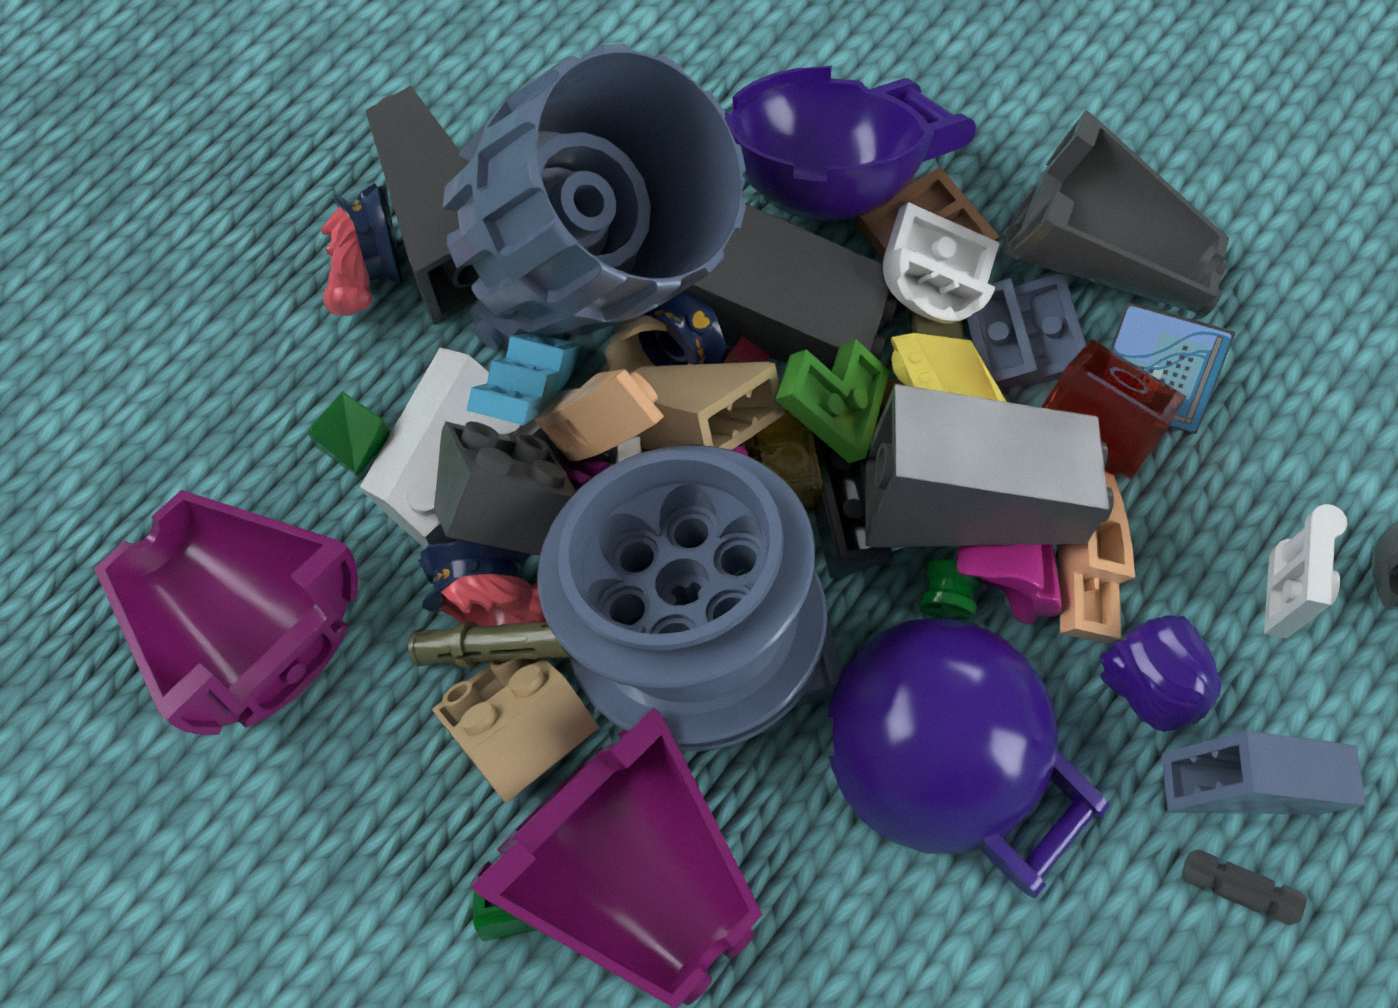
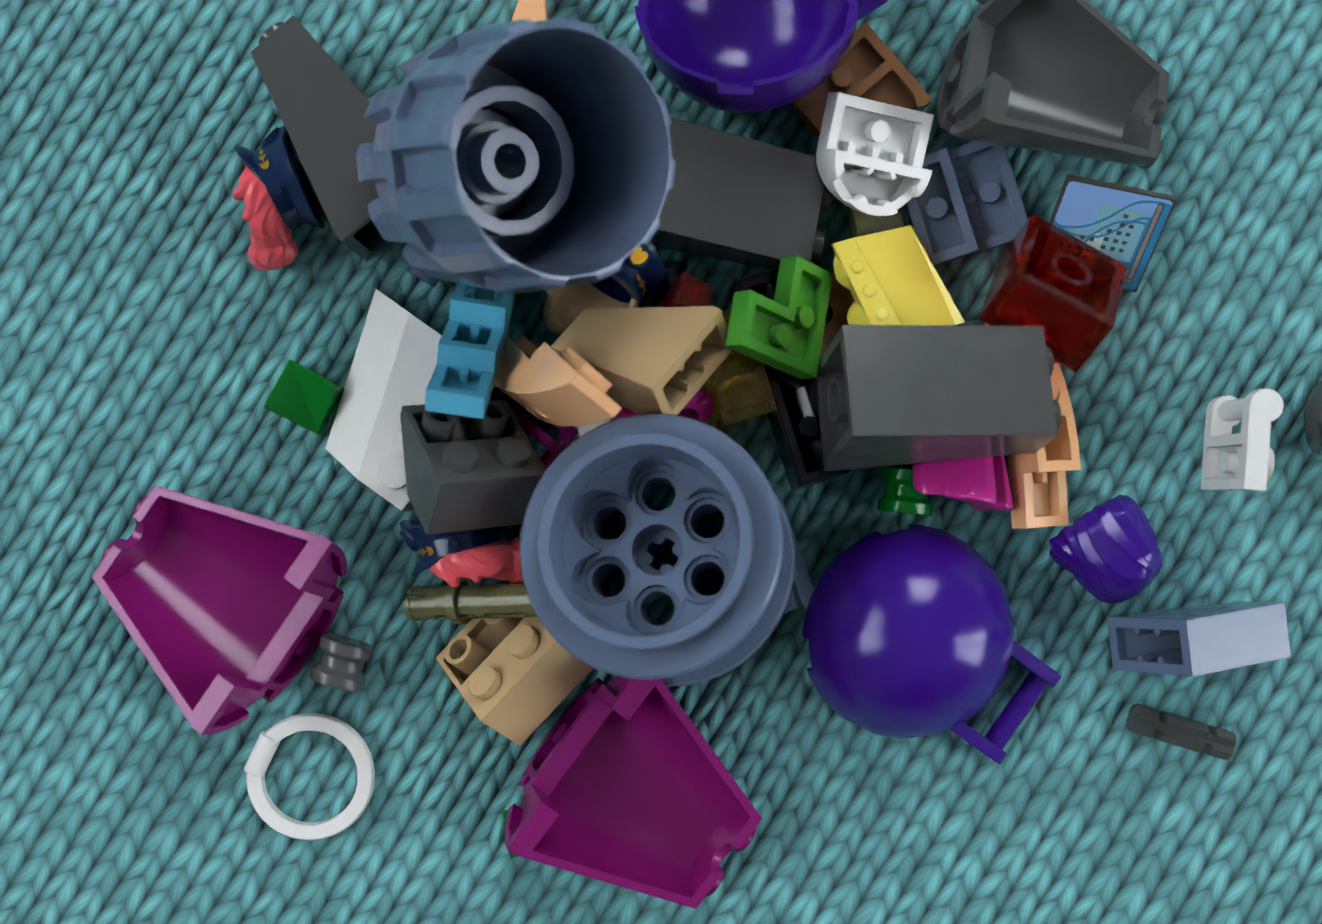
camera: 10 degrees left, 20 degrees up
none -> white piece [243,713,375,840]
none -> dark grey wheel [309,634,374,691]

